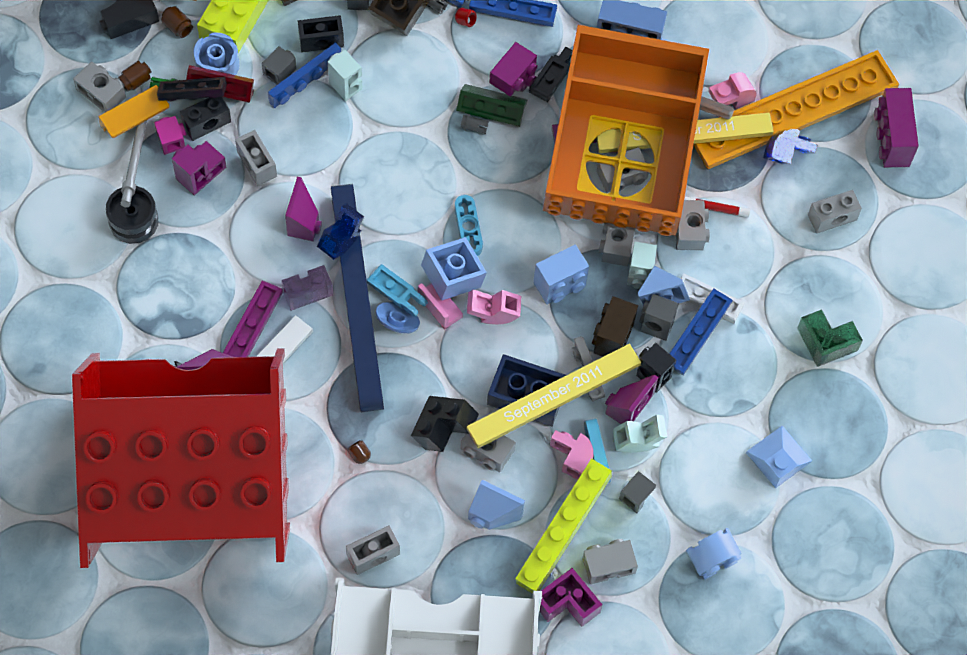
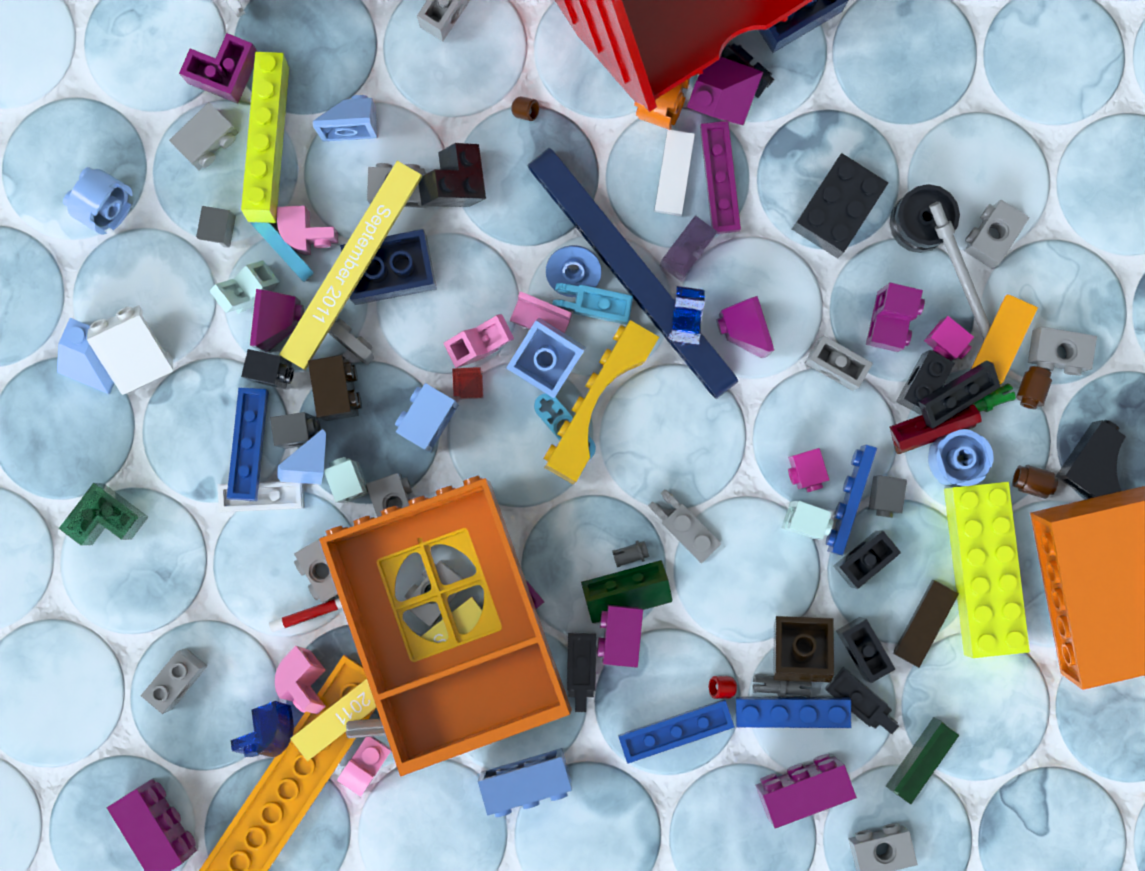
camera: 150 degrees right, 20 degrees up
none -> white panel [87,305,174,395]
none -> bright pink brick [275,646,326,714]
none -> clear red panel [452,367,484,400]
none -> yellow arch [543,320,659,484]
none -> light grey hinge [648,490,721,564]
none -> dark pink brick [788,448,829,492]
none -> black brick [792,153,888,259]
none -> light grey brick [964,200,1029,269]

